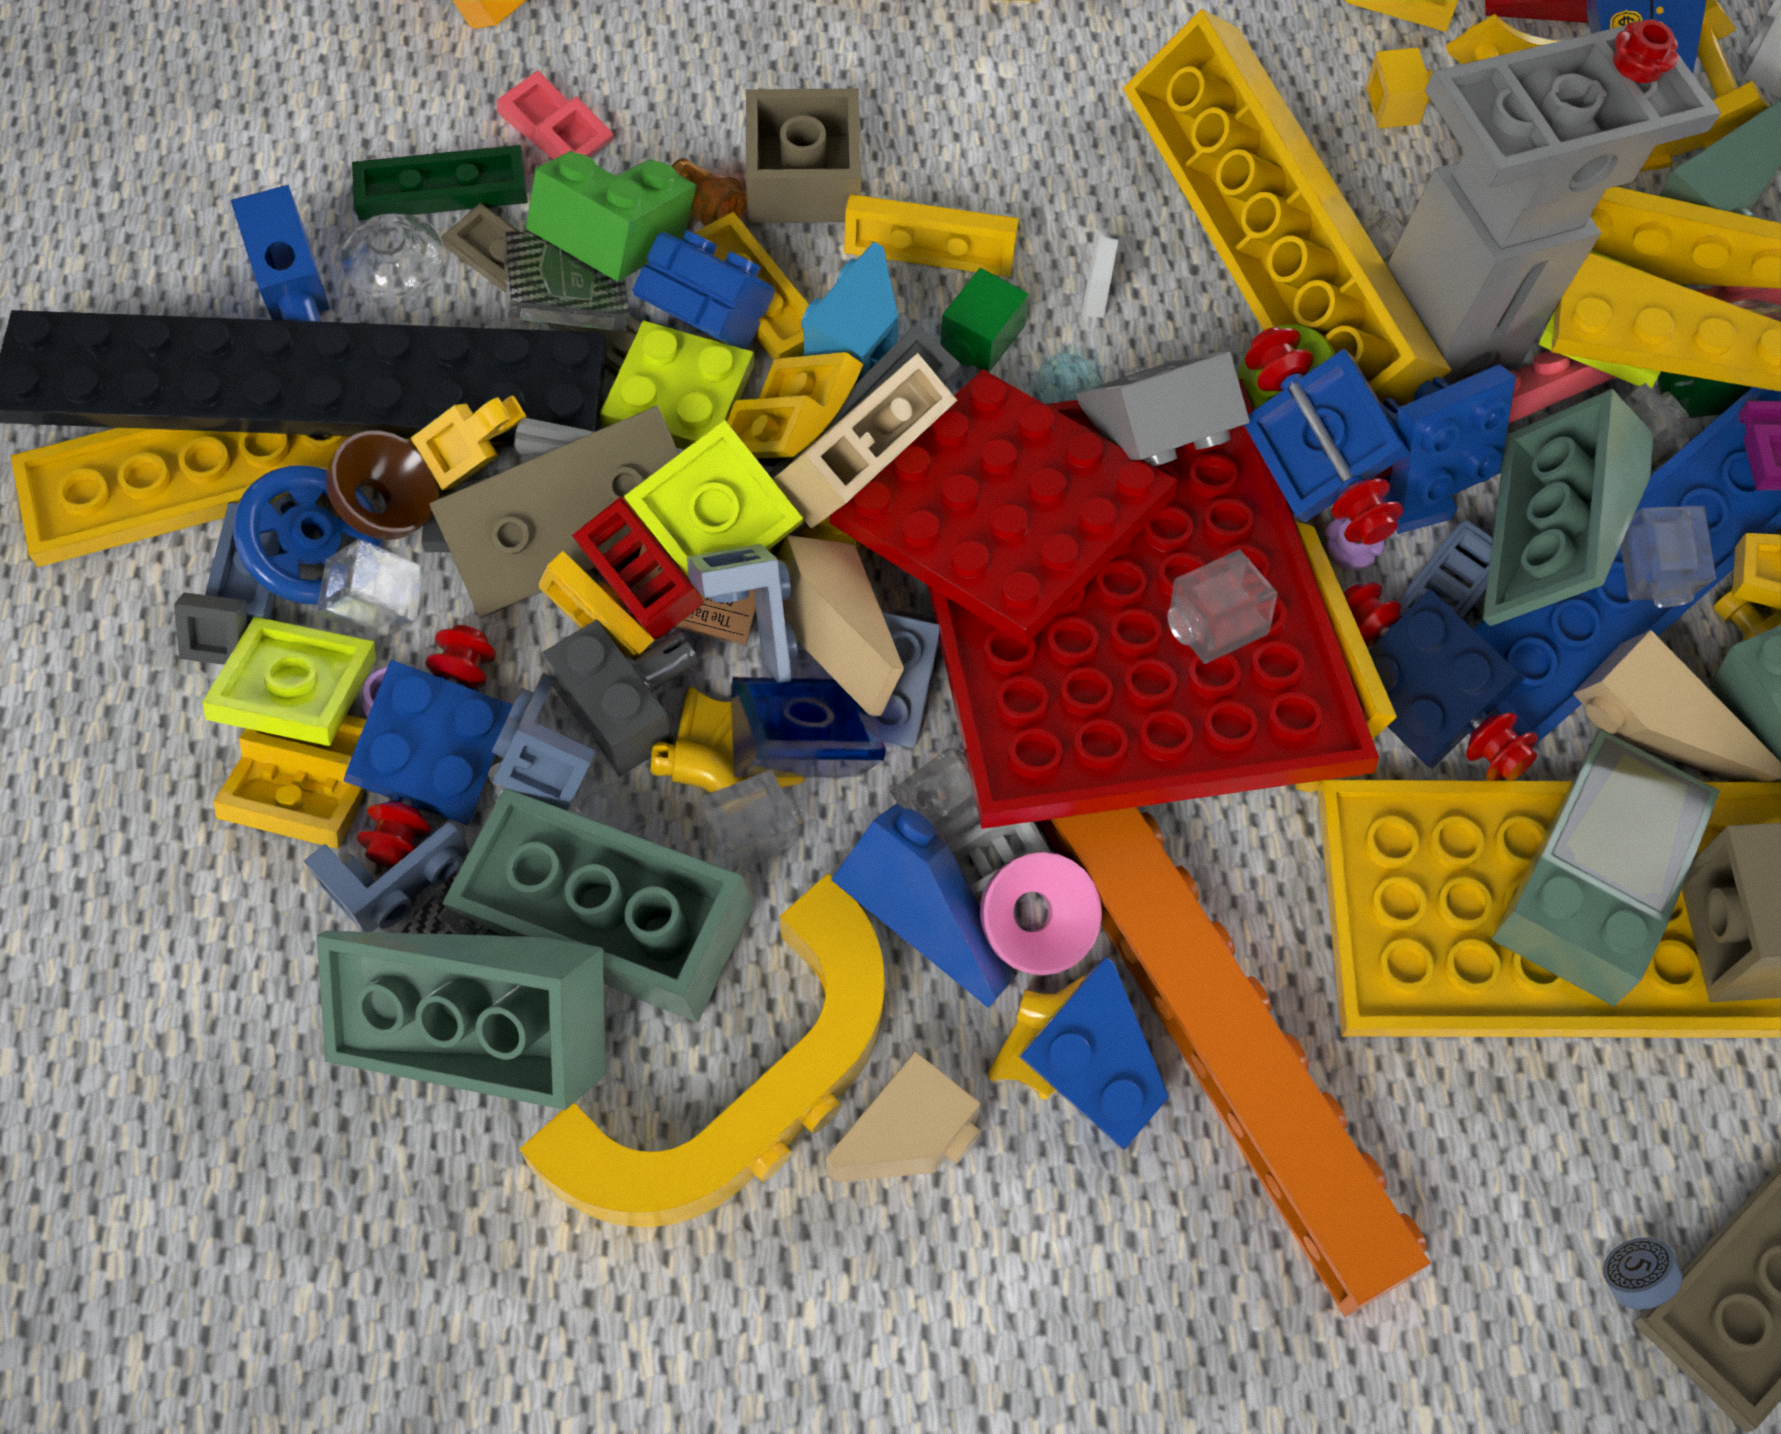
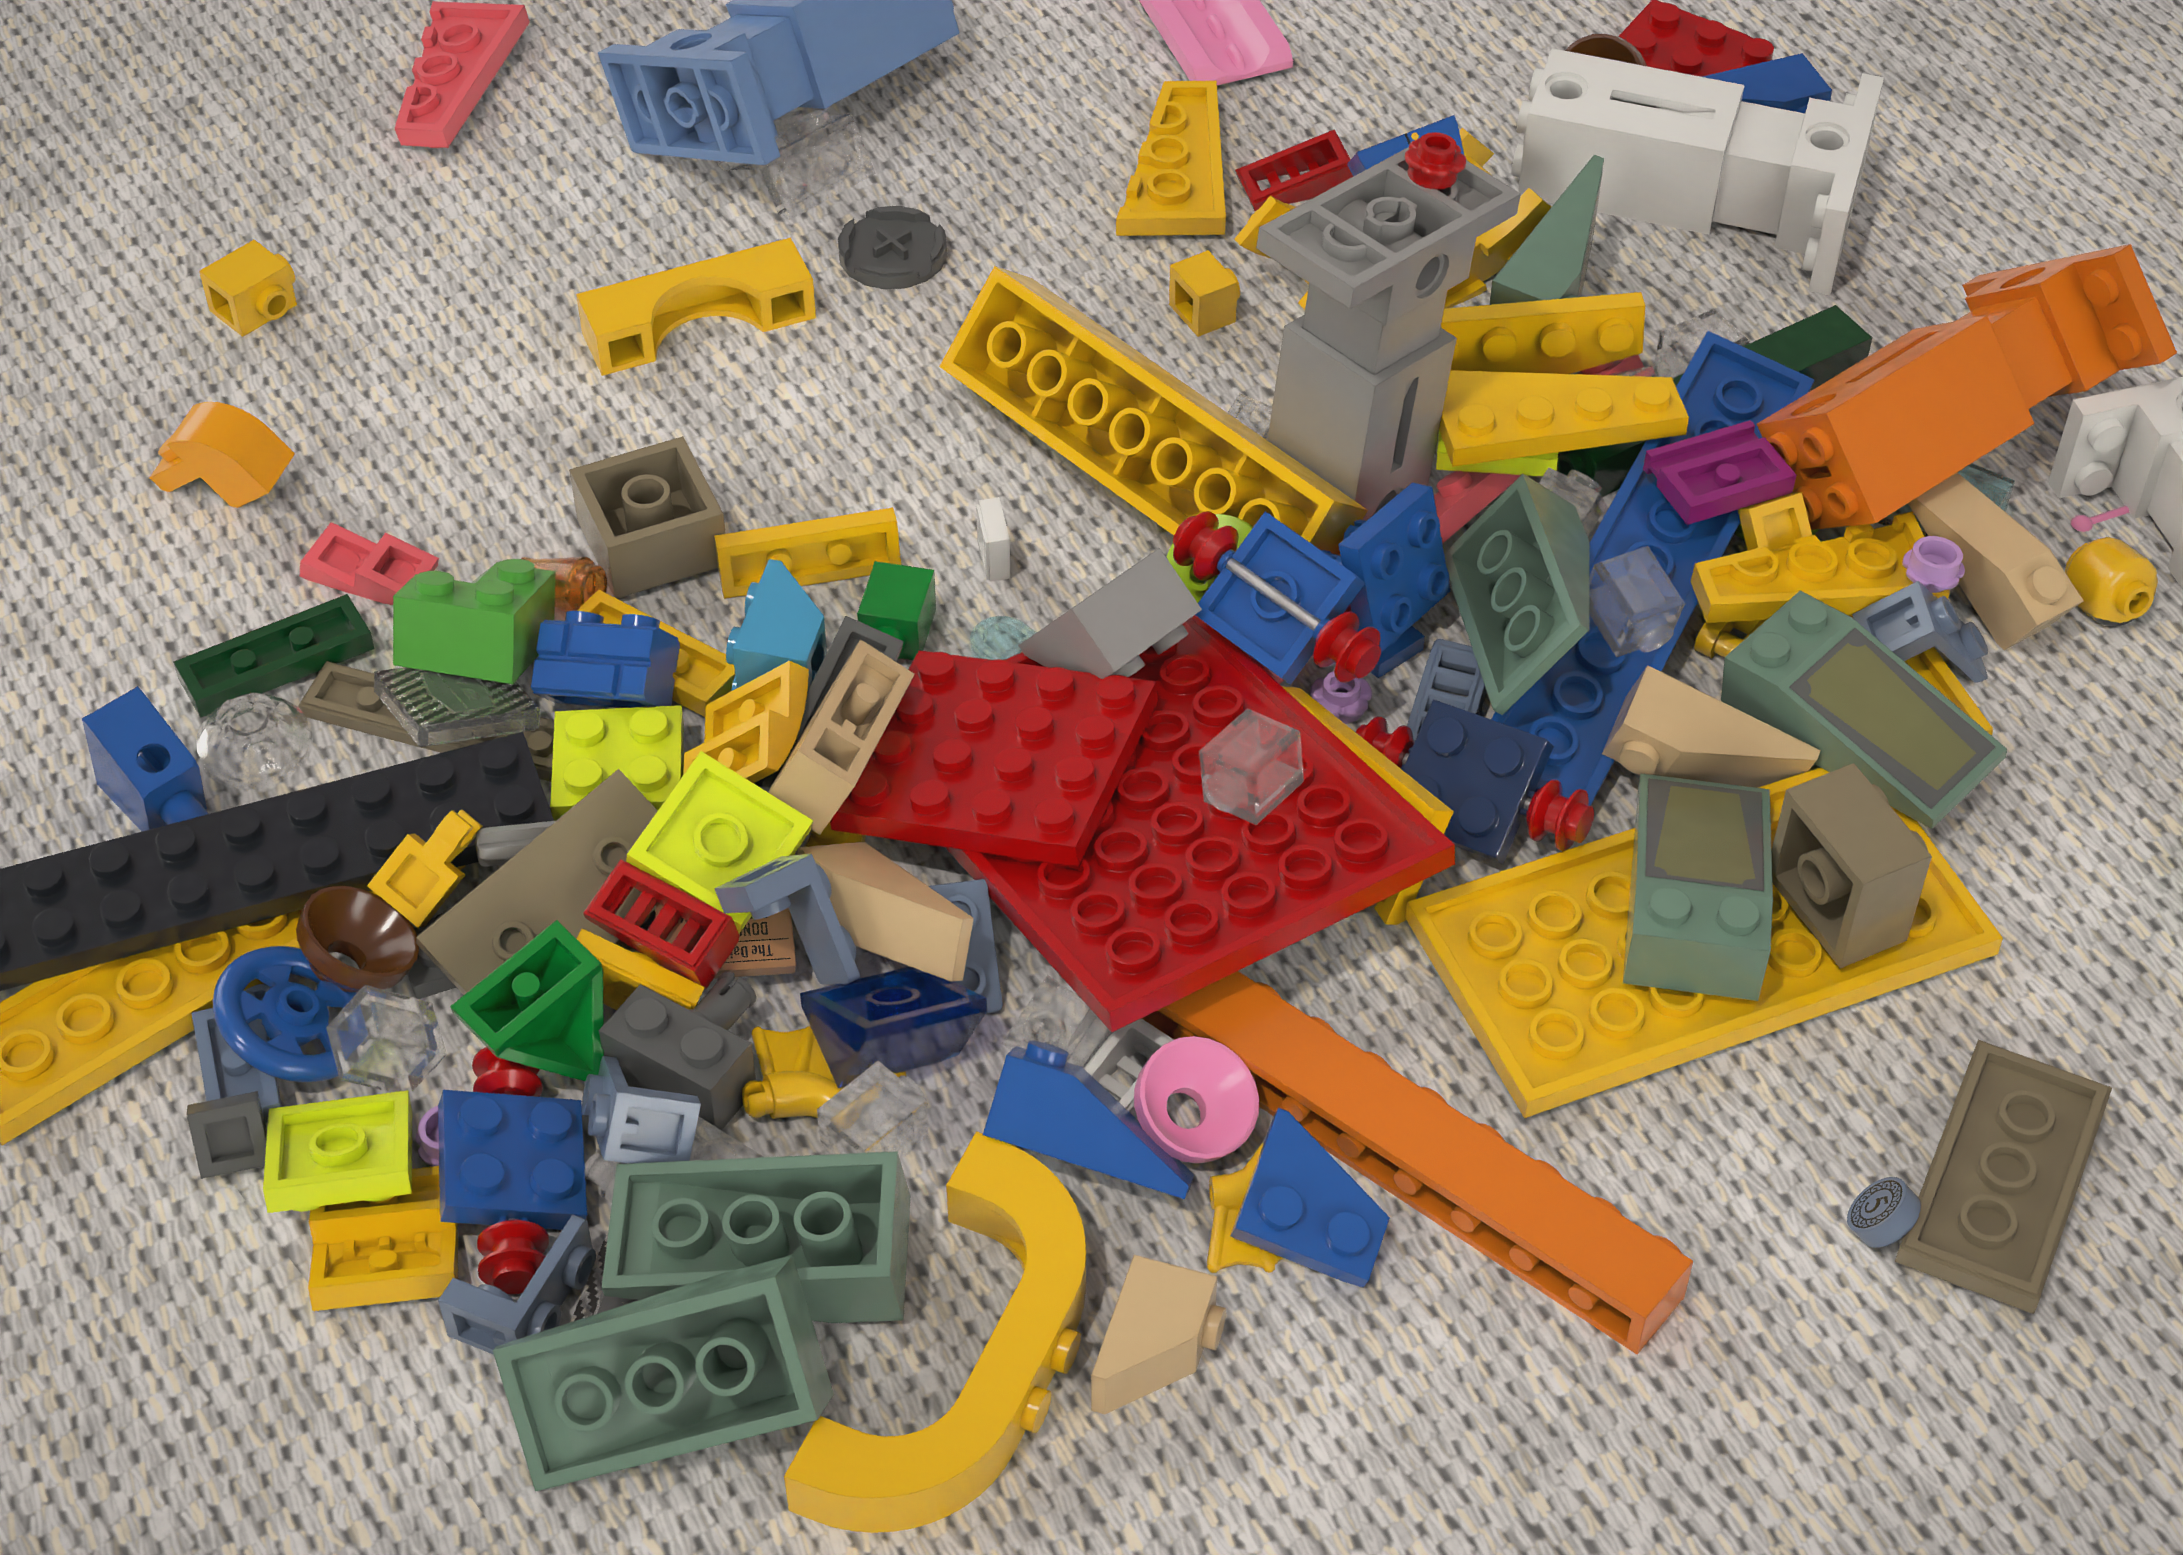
camera: 20 degrees left, 15 degrees down
none -> green slope [450,920,604,1081]

